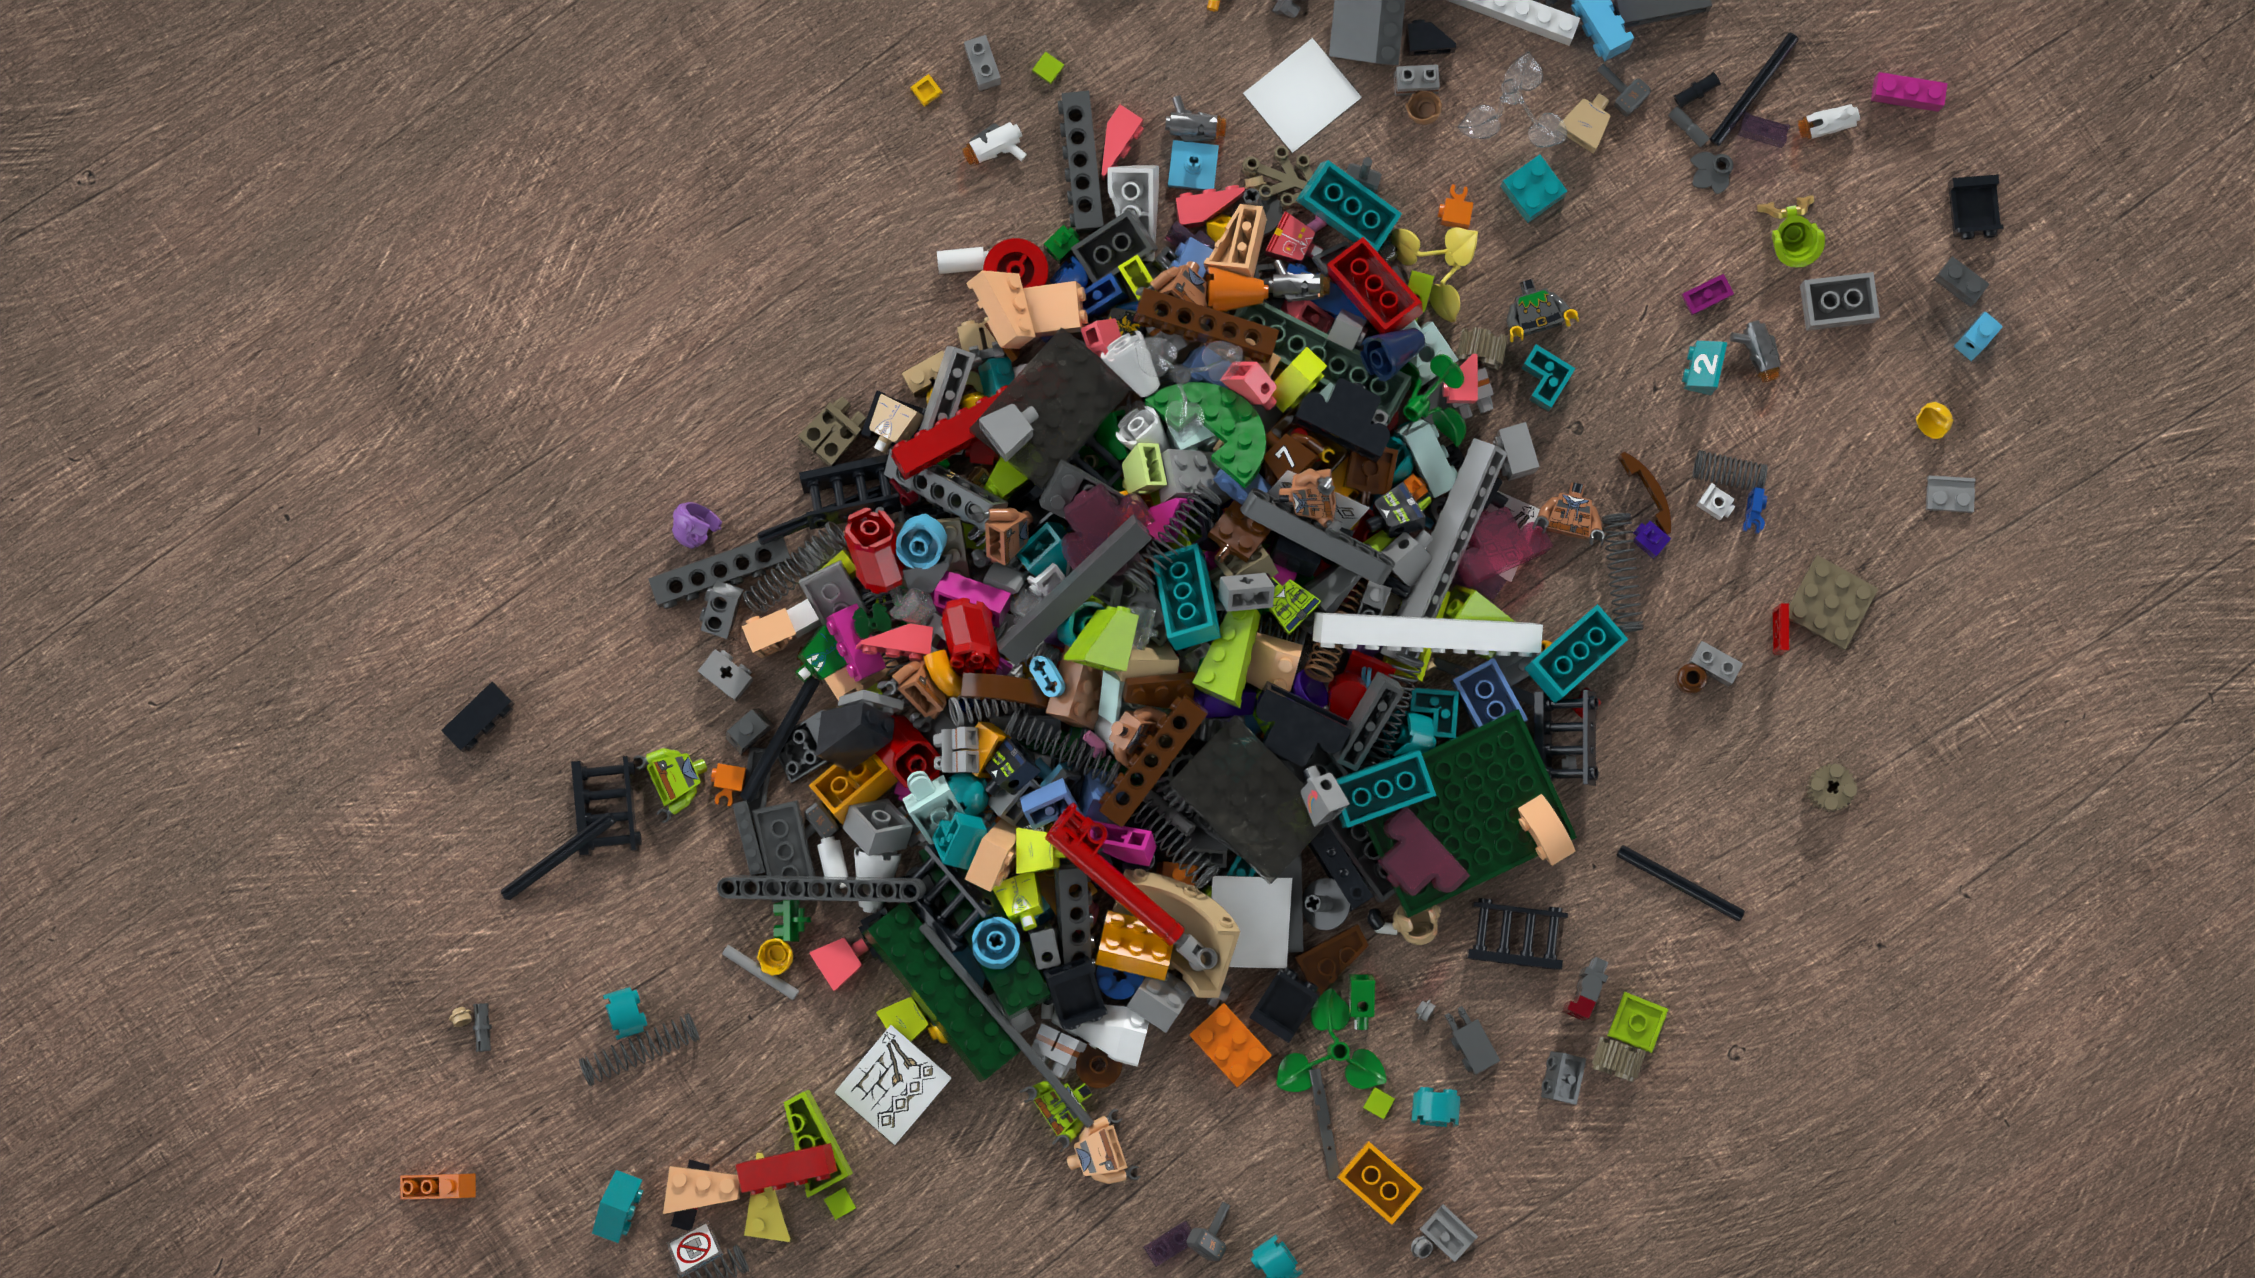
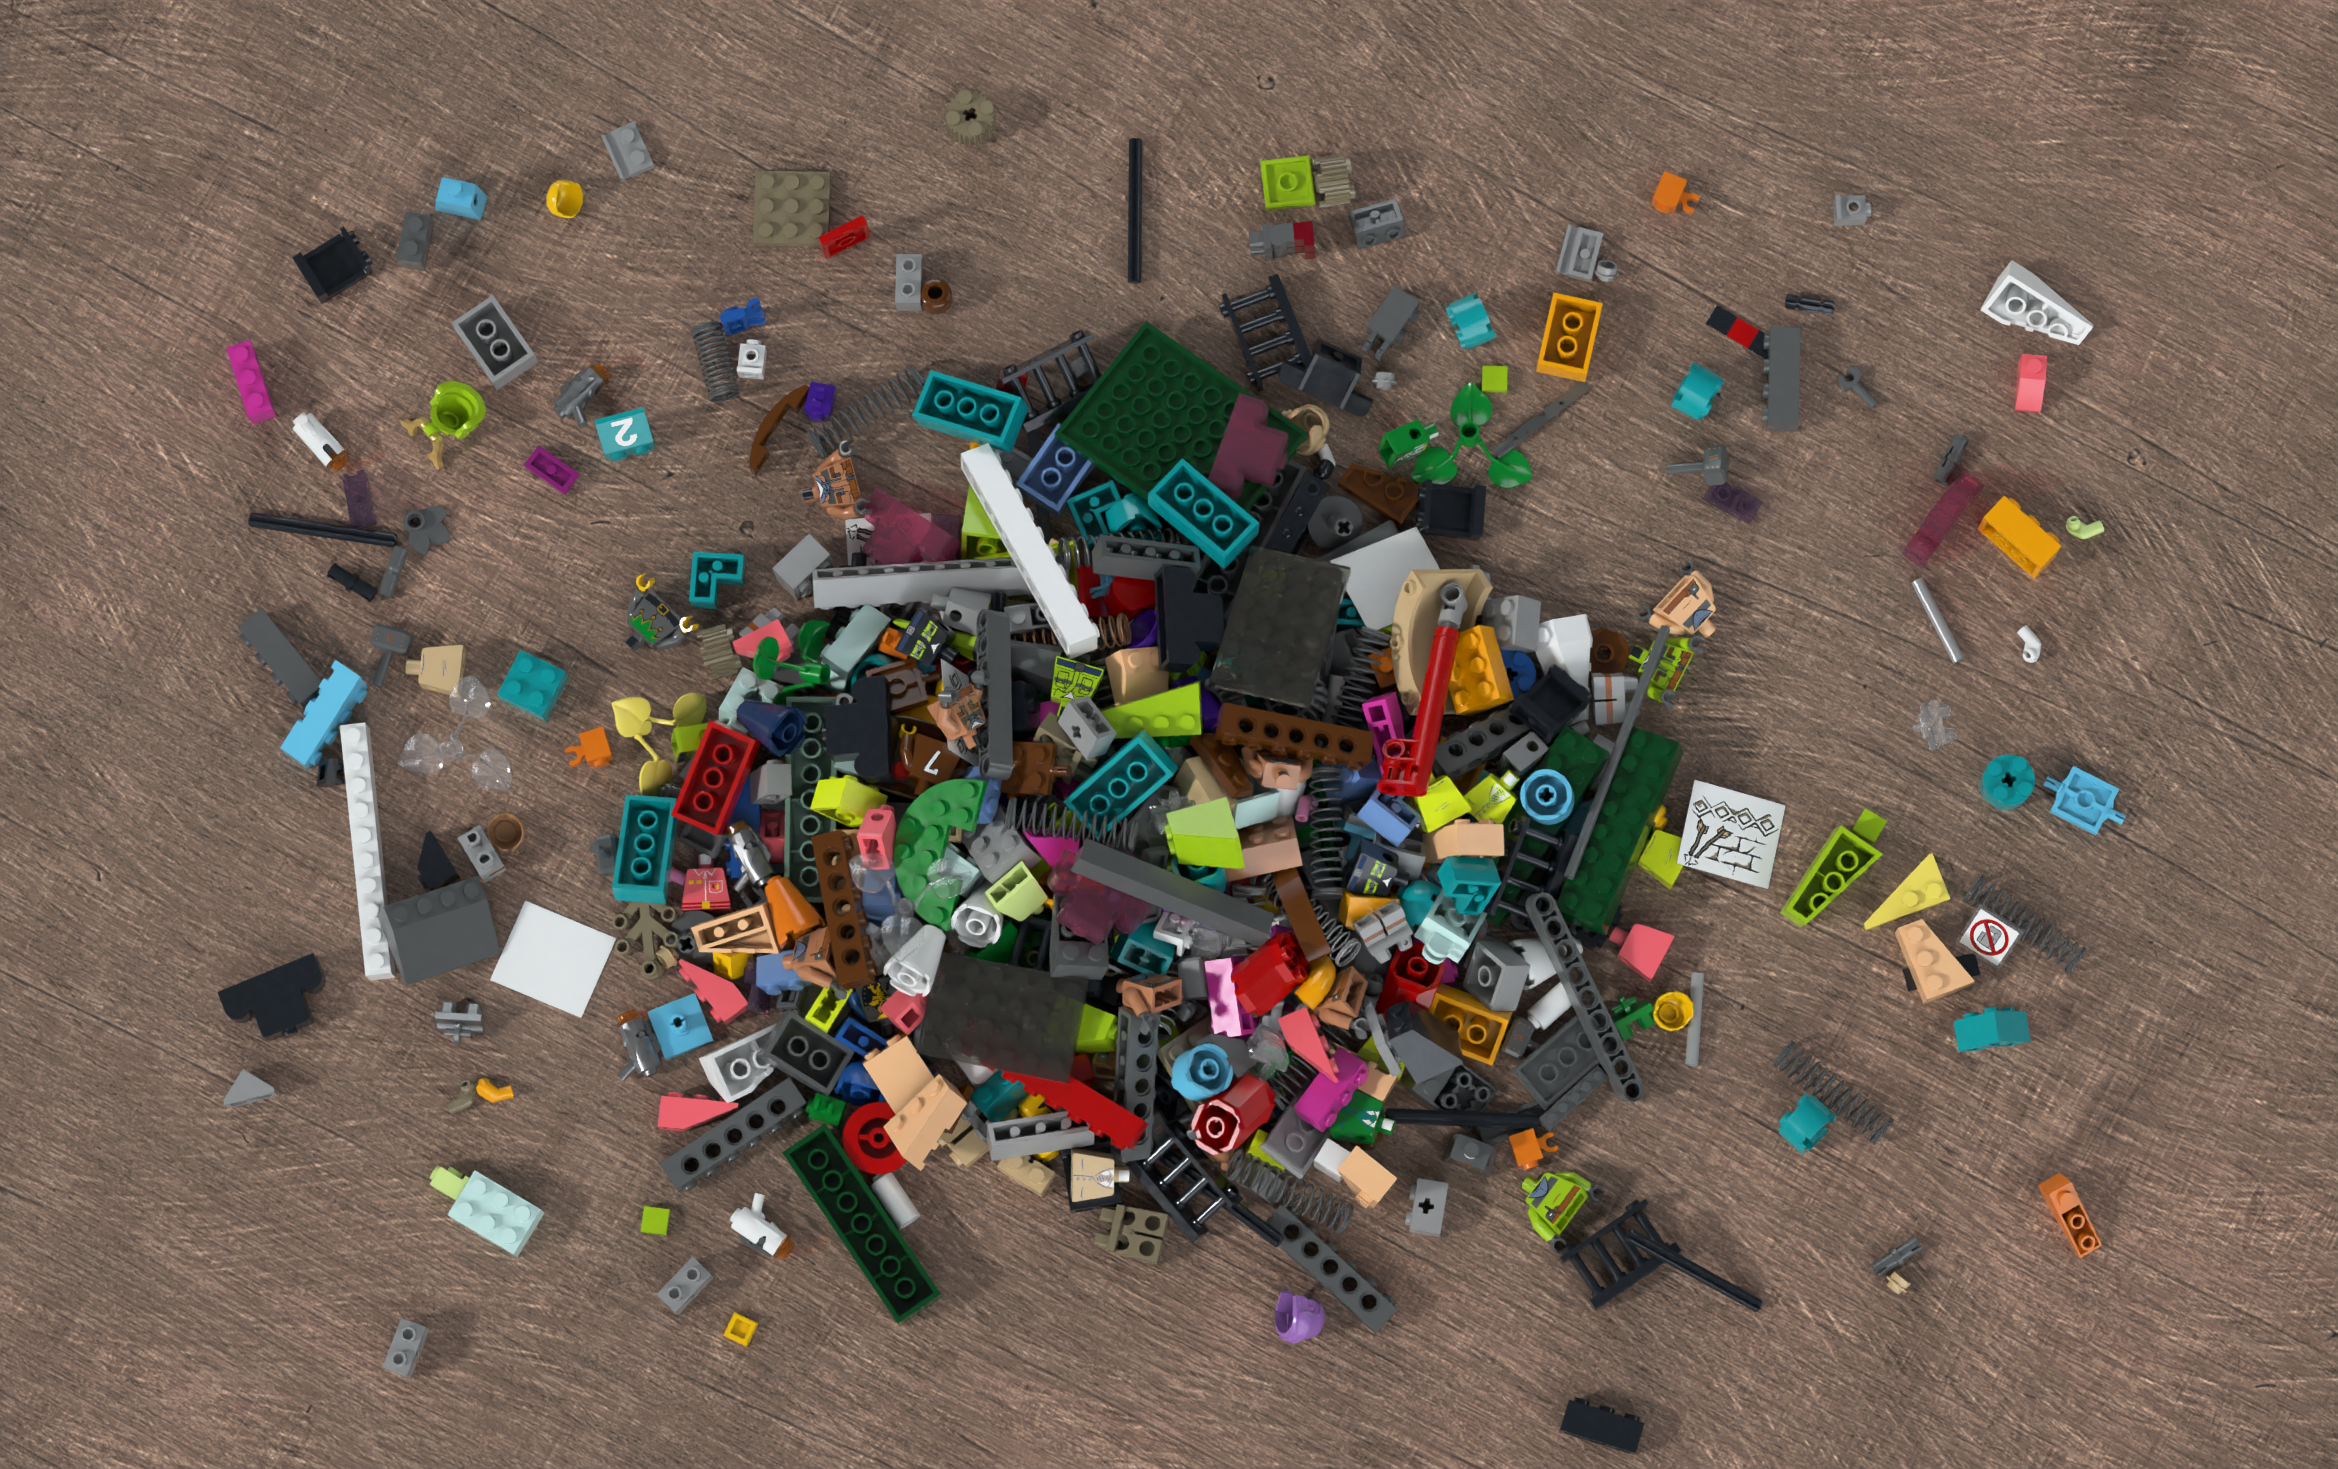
camera: 110 degrees left, 5 degrees down
dark grey brick [699,581,744,639] -> none
red brick [736,1143,837,1195] -> none
dark green piece [852,603,891,639] -> none
dark red hand [889,478,919,506] -> none
light grey torso [979,404,1039,462] -> none
medium azure beam [1029,656,1065,697] -> none
orange brick [1189,1003,1272,1088] -> none
light grey torso [1301,766,1349,827] -> none
light nougat brick [1518,794,1575,866] -> none
none -> dark green brick [782,1124,943,1326]
none -> black plate [1278,338,1373,417]

